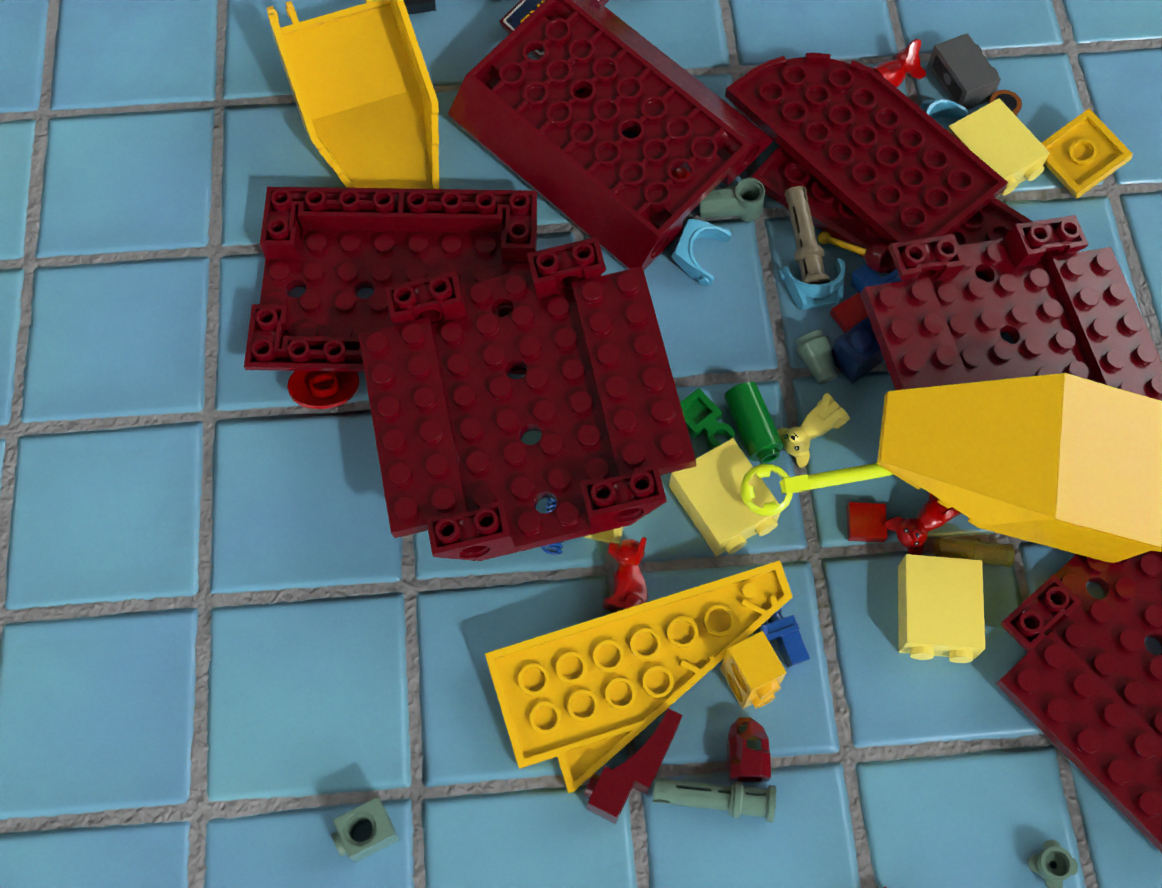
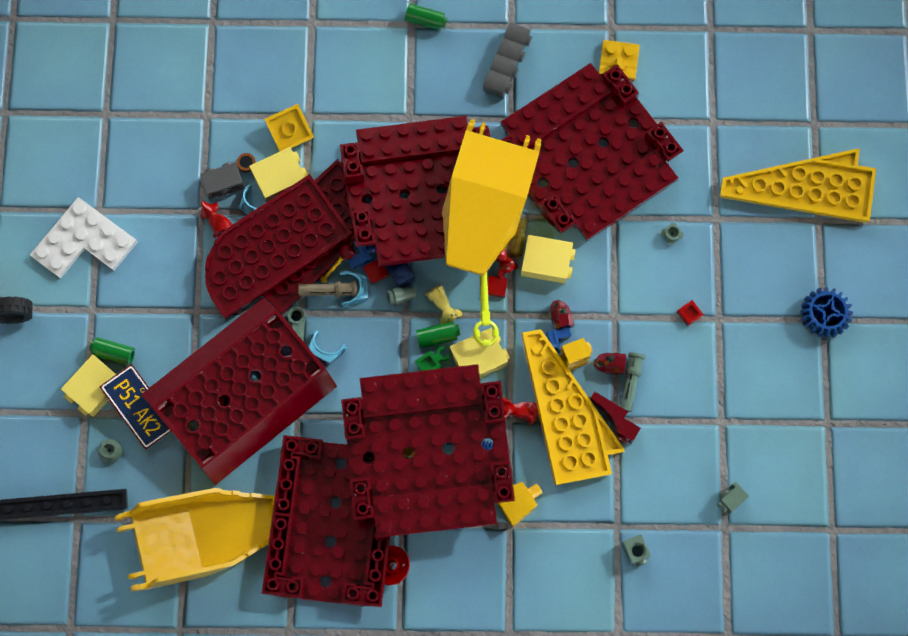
camera: 85 degrees left, 10 degrees up
none -> yellow torso [497,482,543,528]
none -> dark red rock [550,300,575,330]

